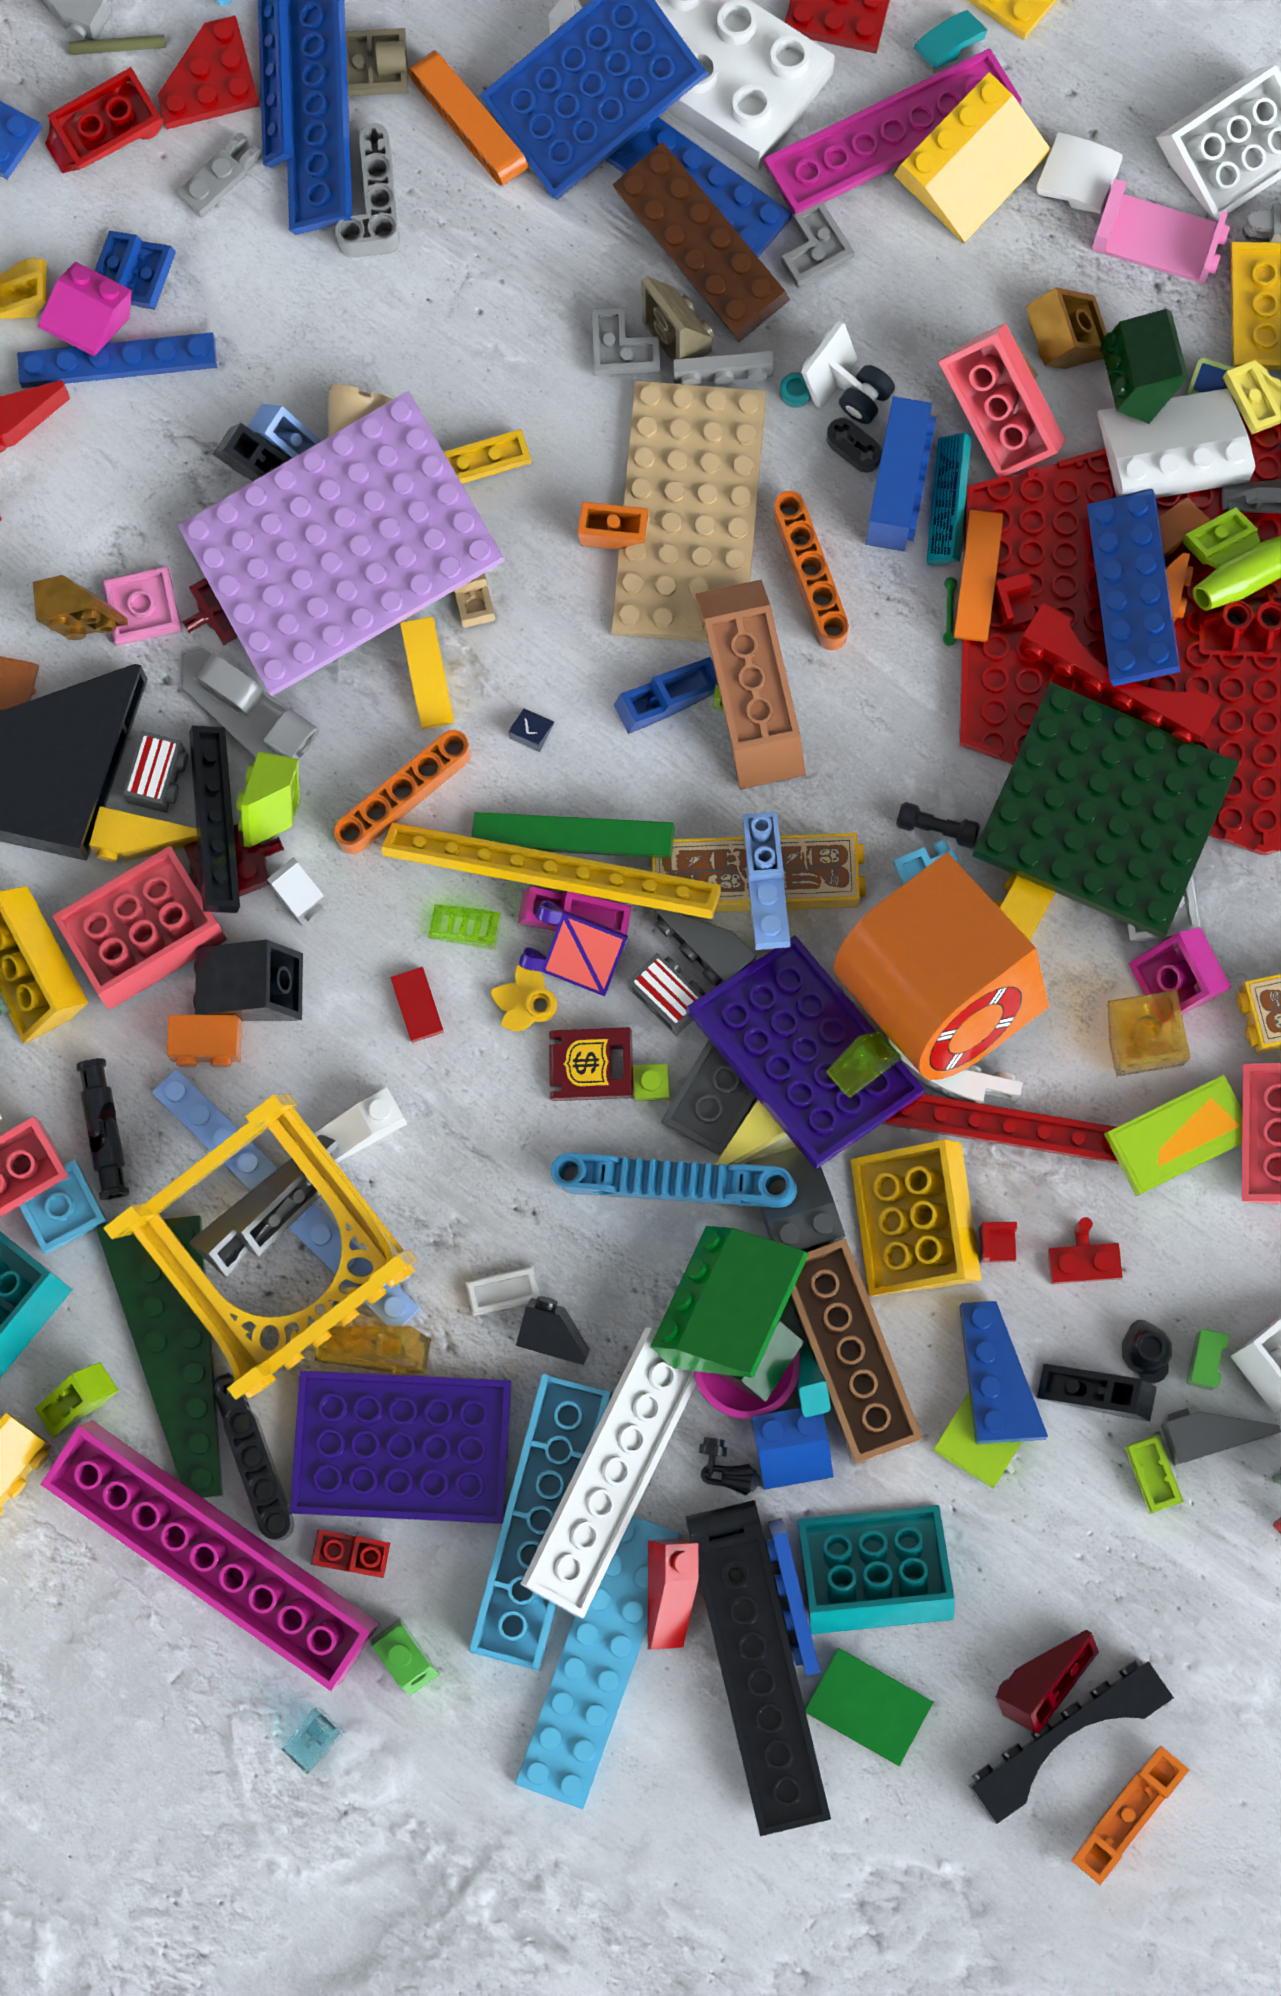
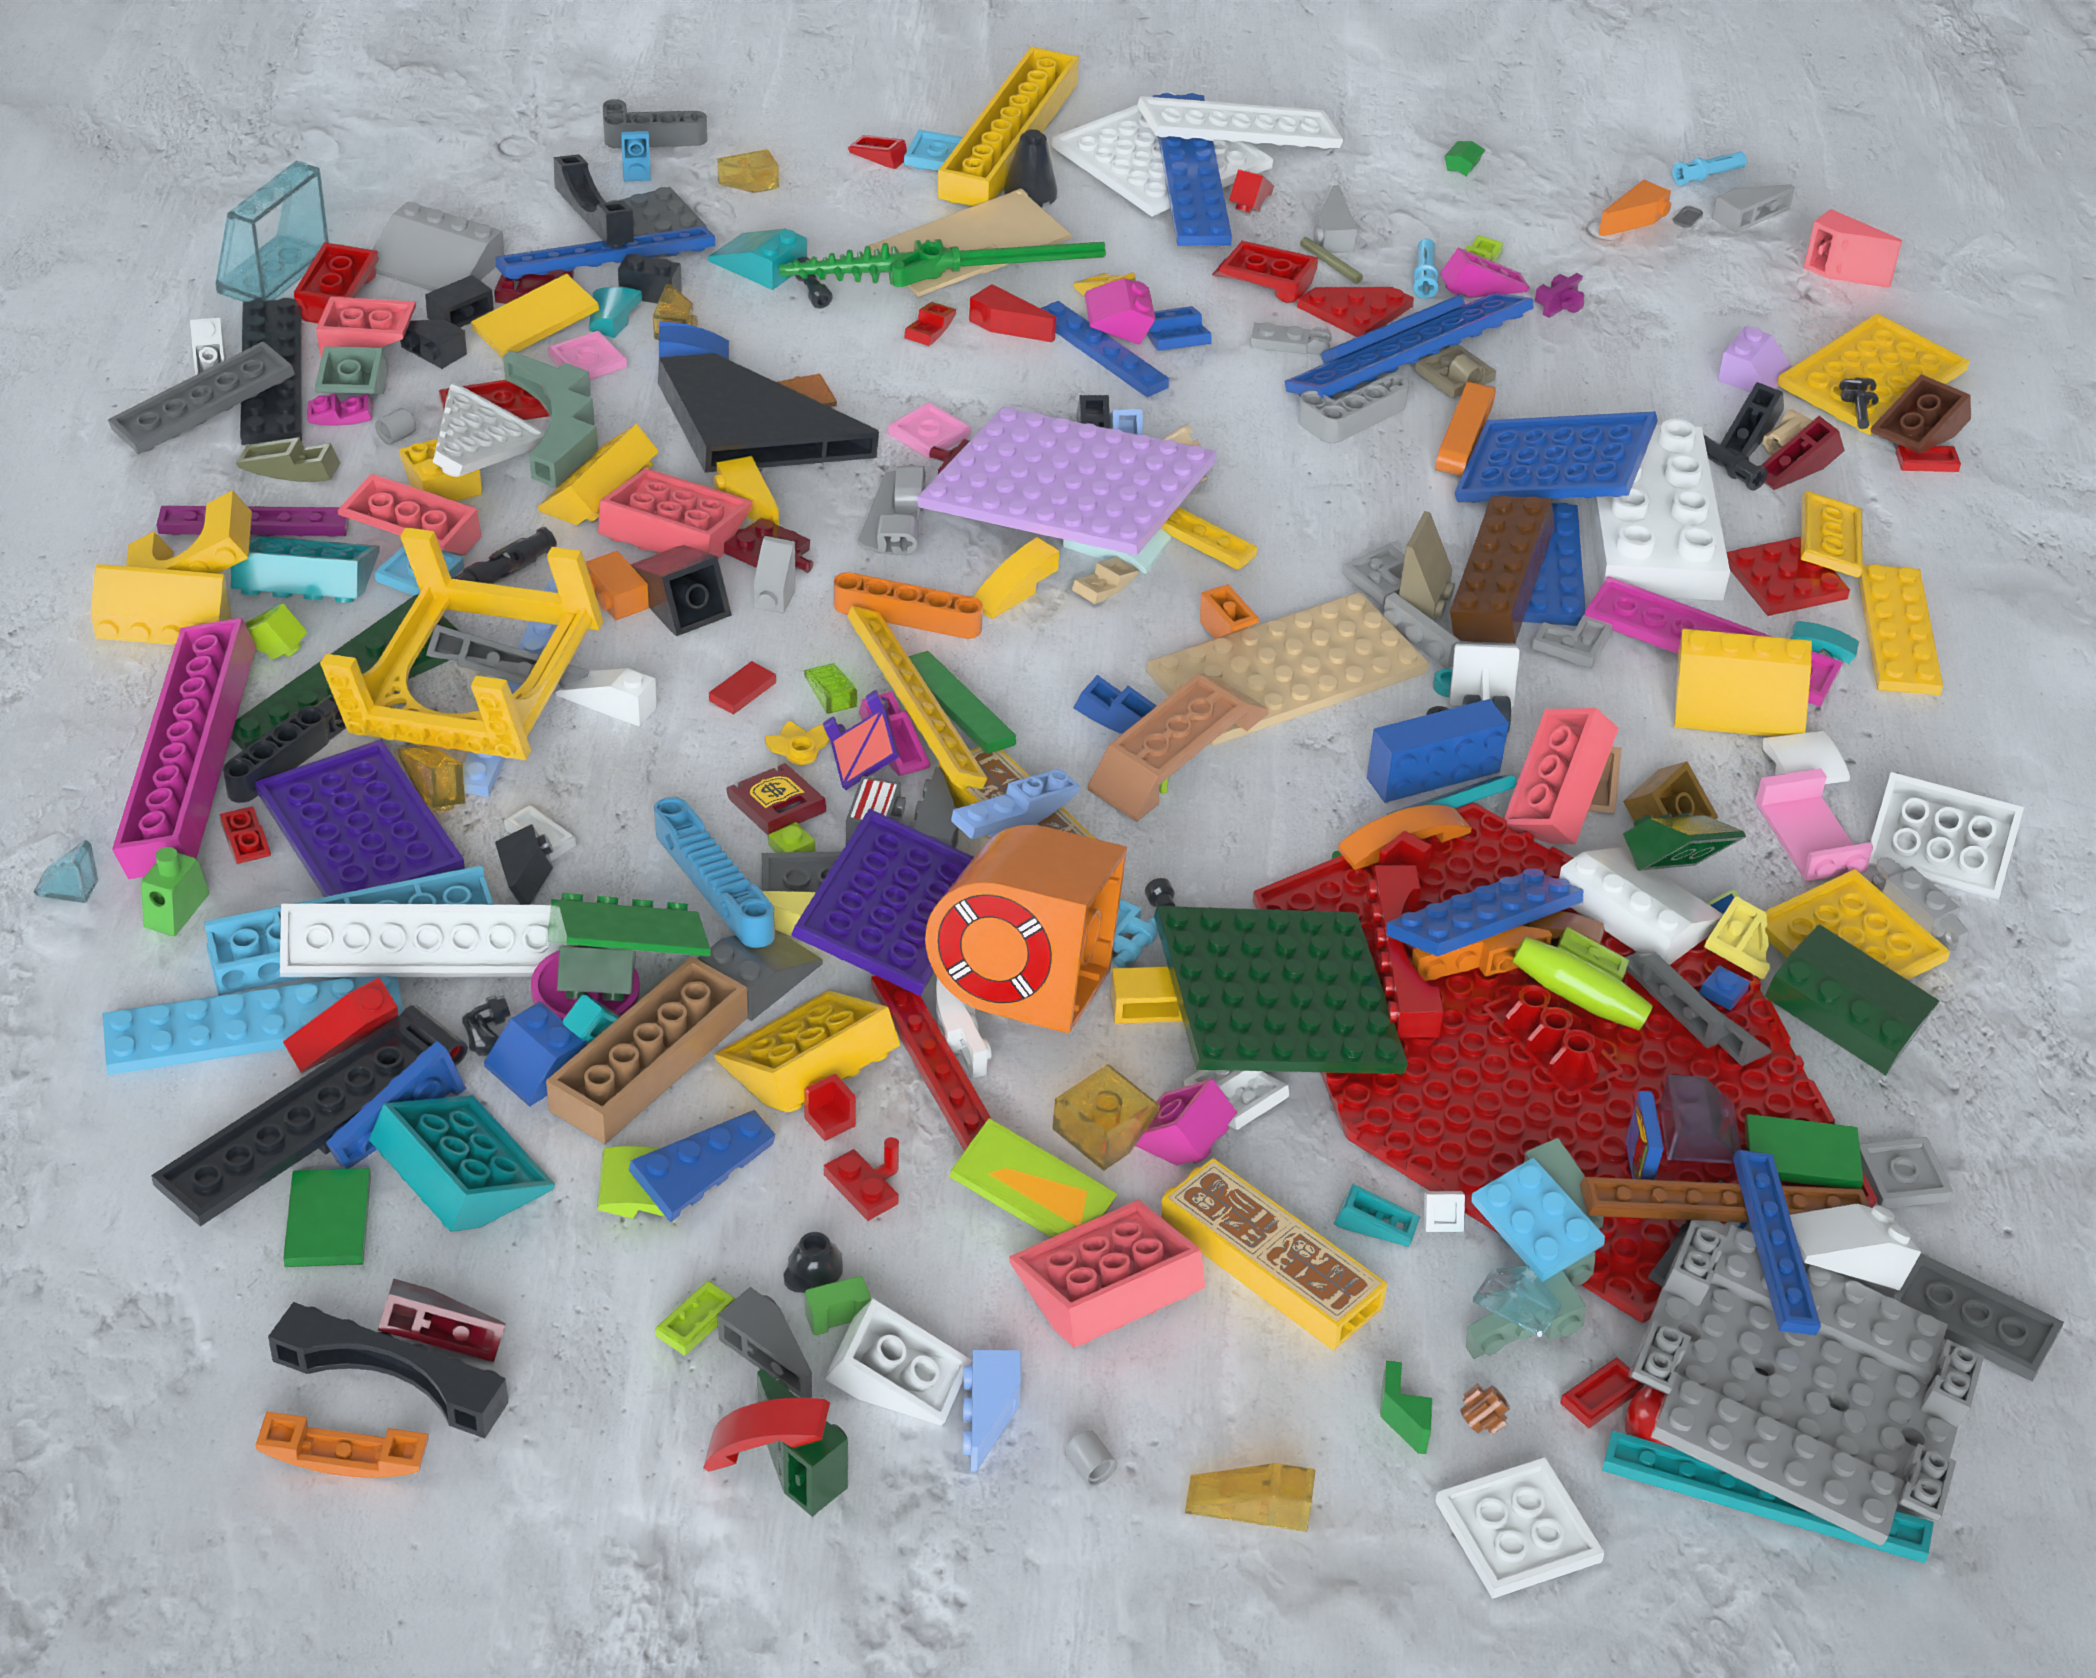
camera: 50 degrees right, 35 degrees down
pearl gold slope [33,575,128,640] -> none
brick [123,731,188,813] -> none
black plate [189,725,240,913] -> none
lime slope [237,751,300,847] -> none
dark blue slope [508,708,554,752] -> none
orange beam [774,491,849,651] -> none
clear neon green slope [826,1031,902,1098] -> none
black slope [1037,1364,1157,1422] -> none

